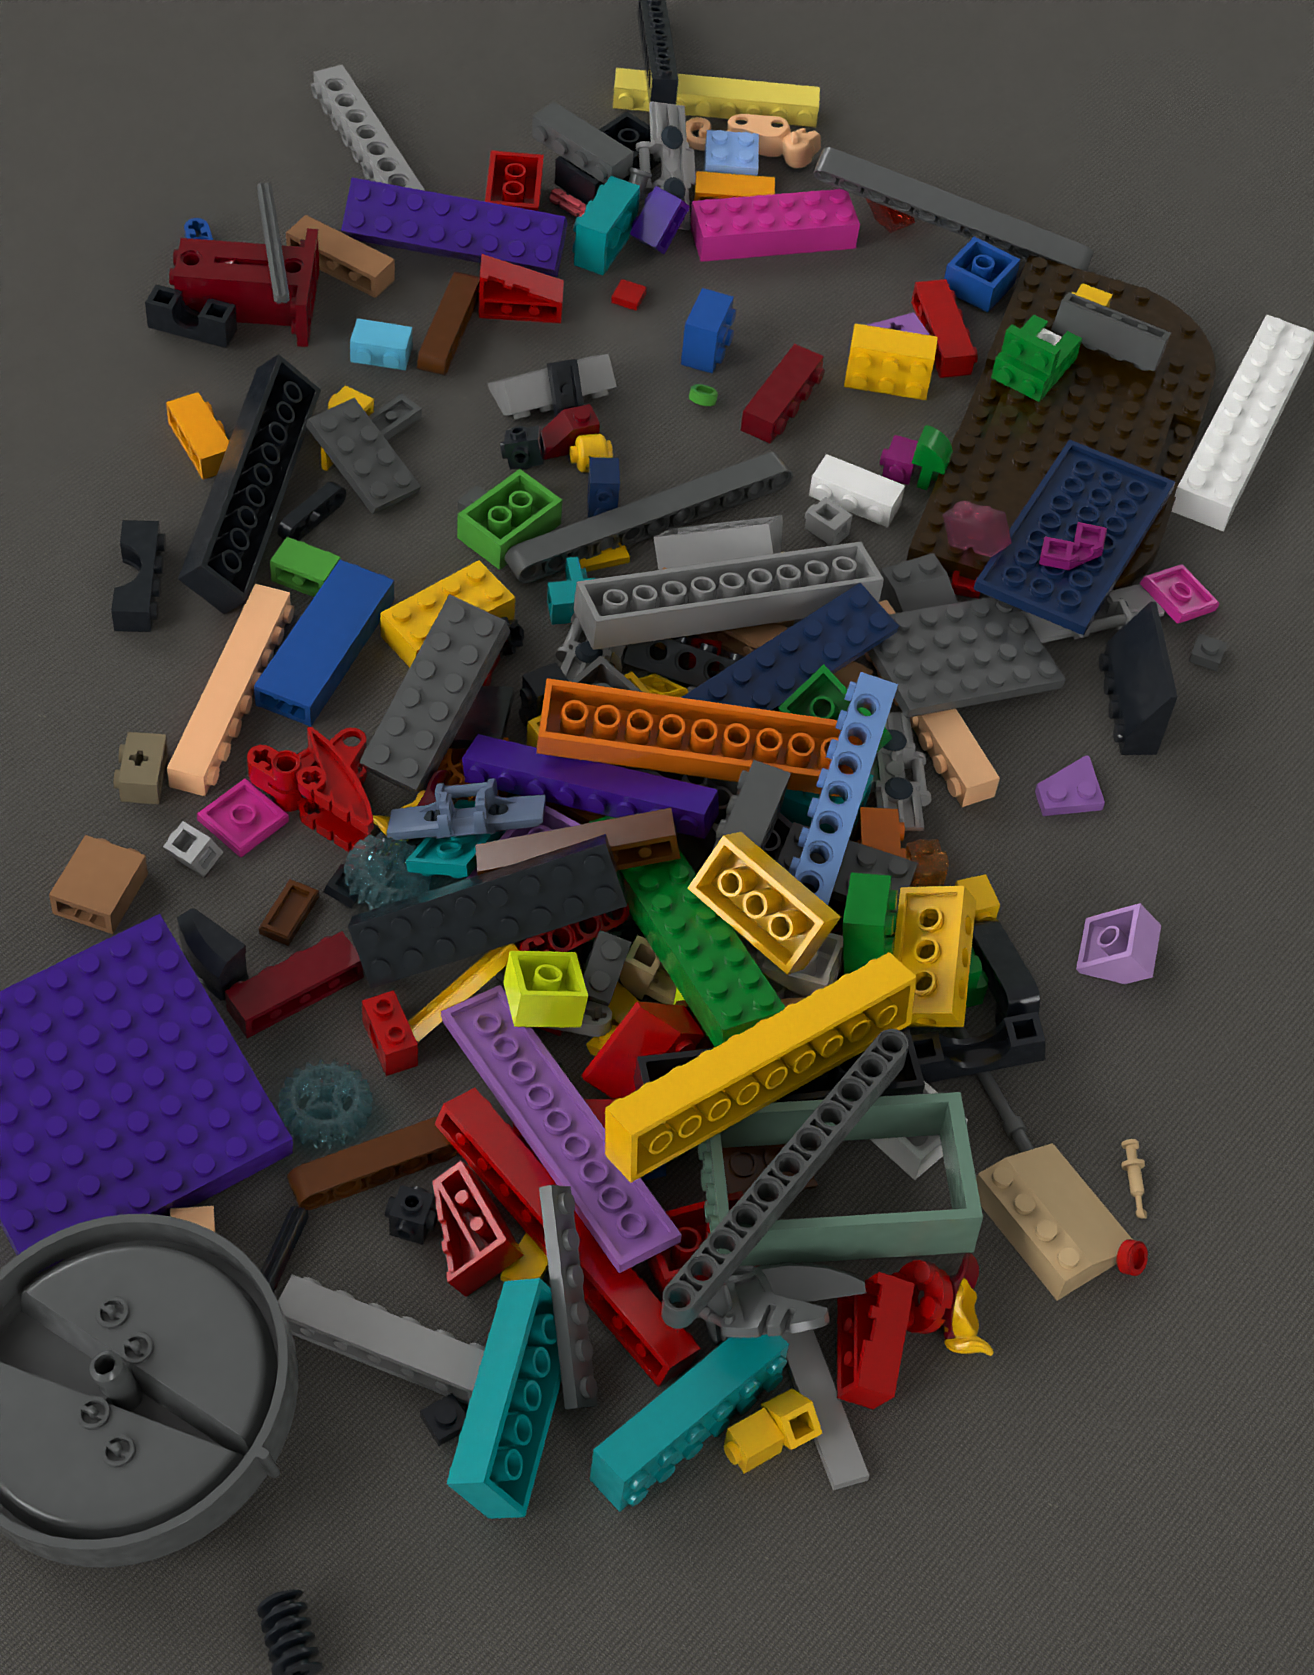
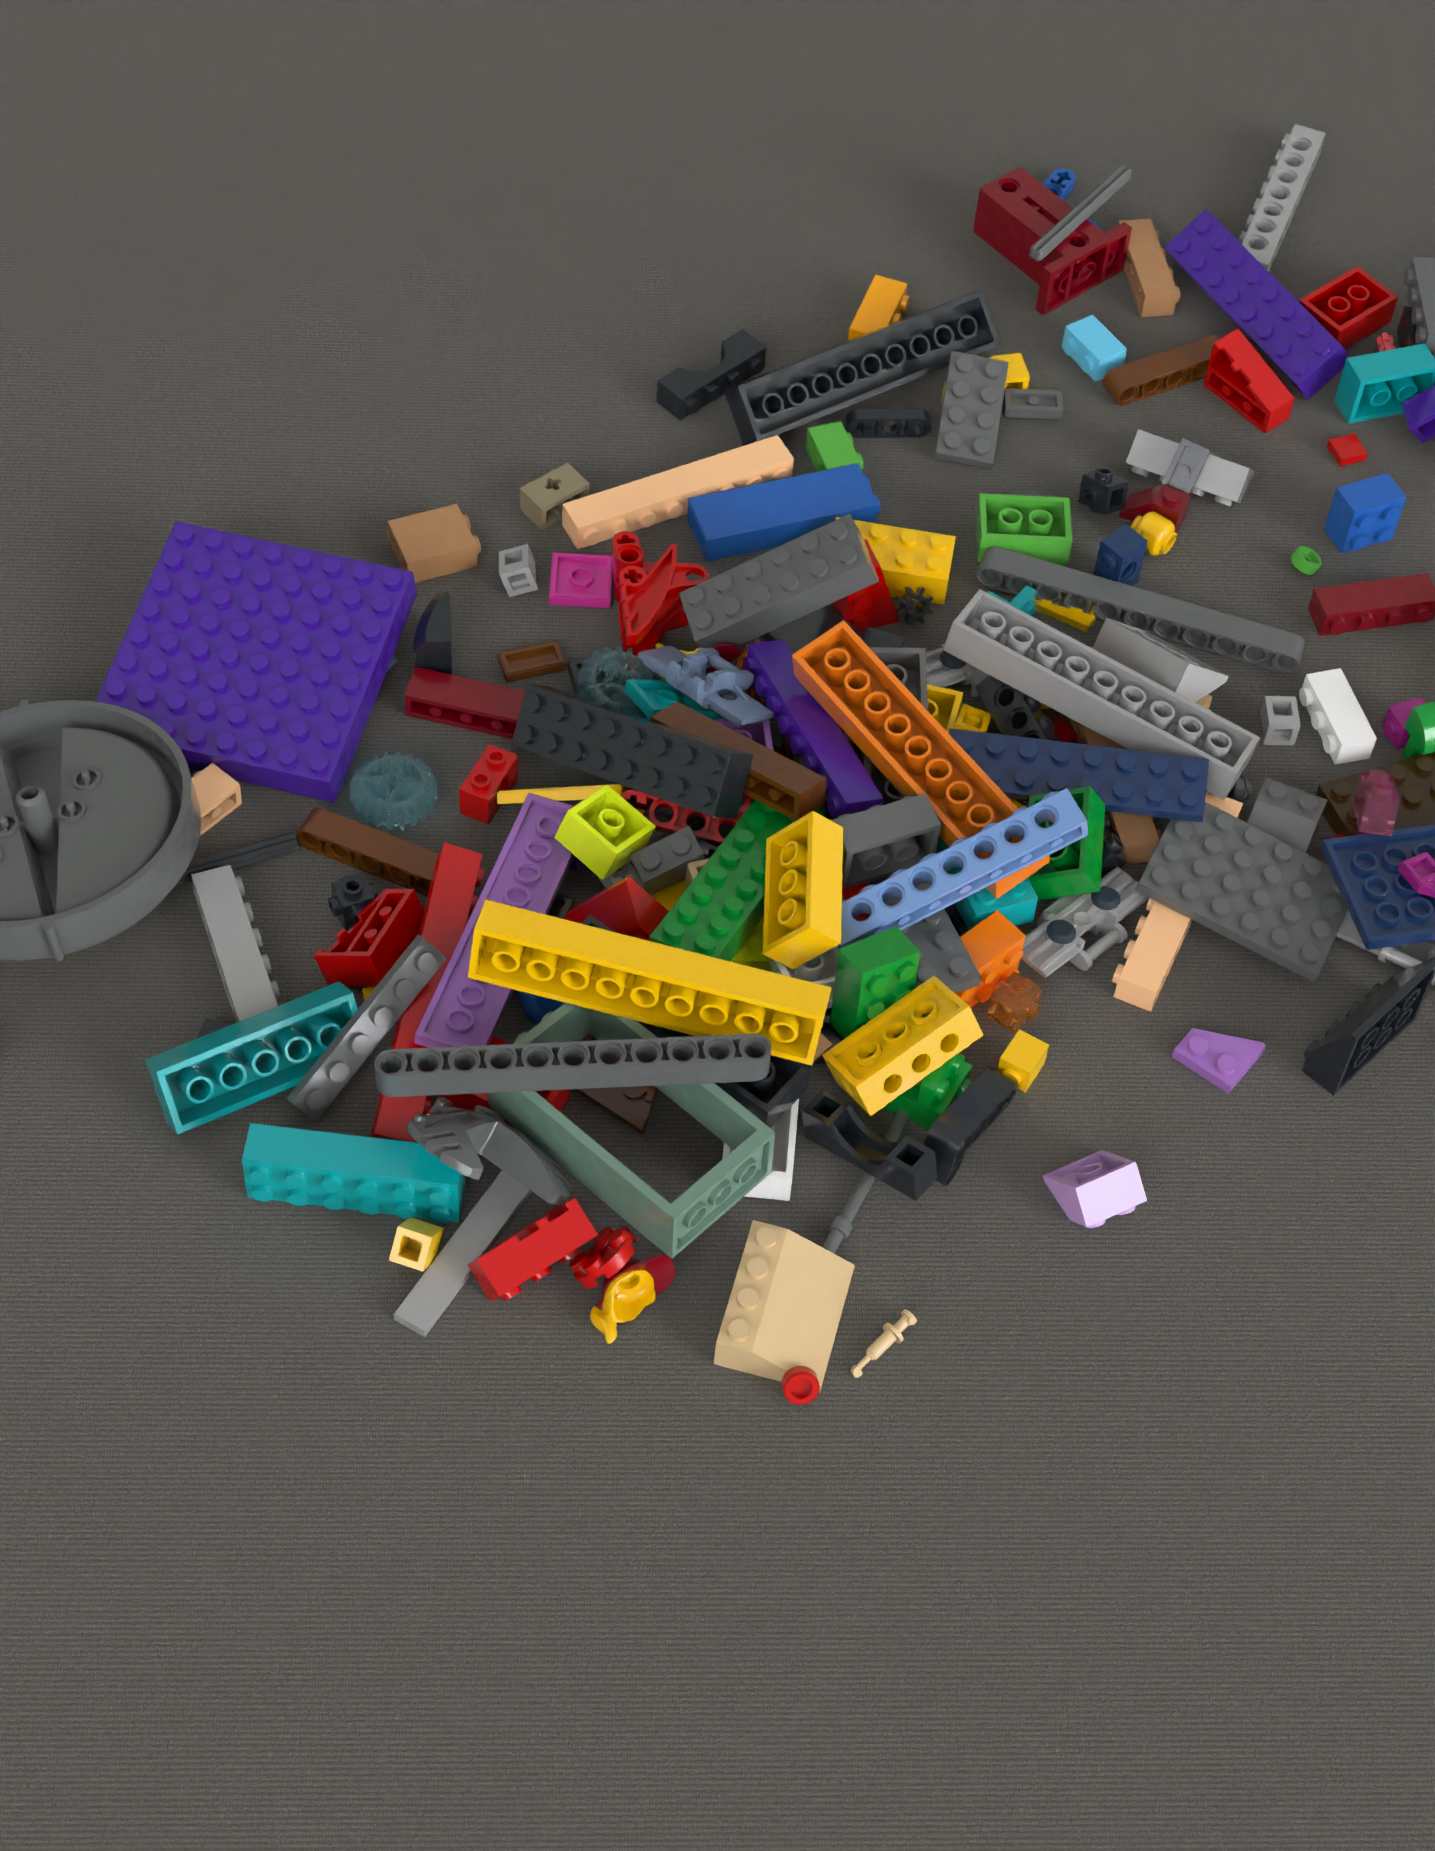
camera: 50 degrees right, 0 degrees up
black arch [145,284,237,348] -> none
yellow brick [723,1407,785,1474] -> none

